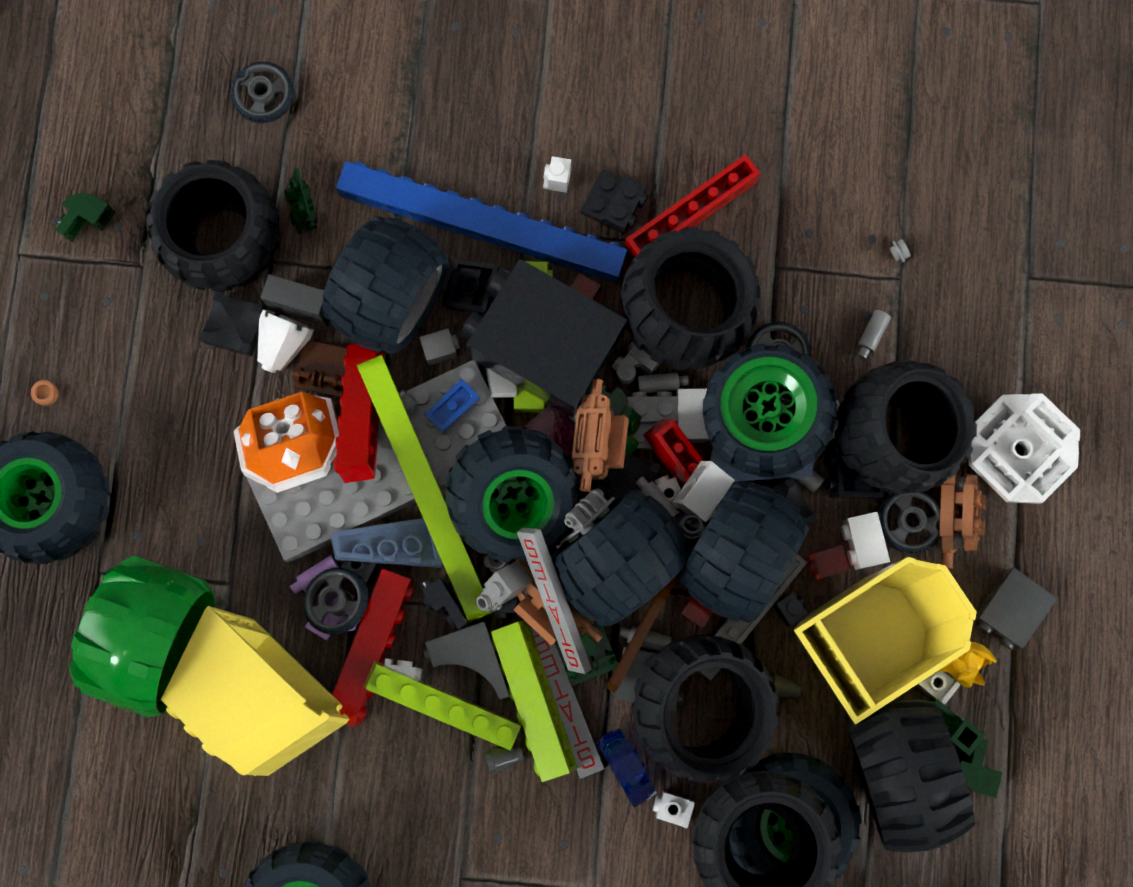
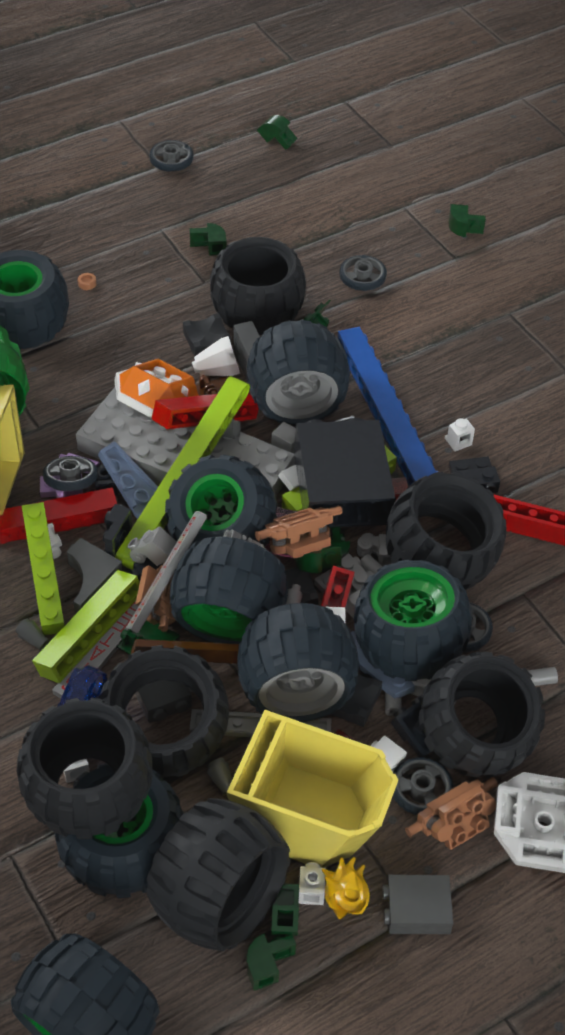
camera: 50 degrees right, 30 degrees down
blue plate [425,379,480,433] -> none
clear red brick [679,596,714,629] -> none

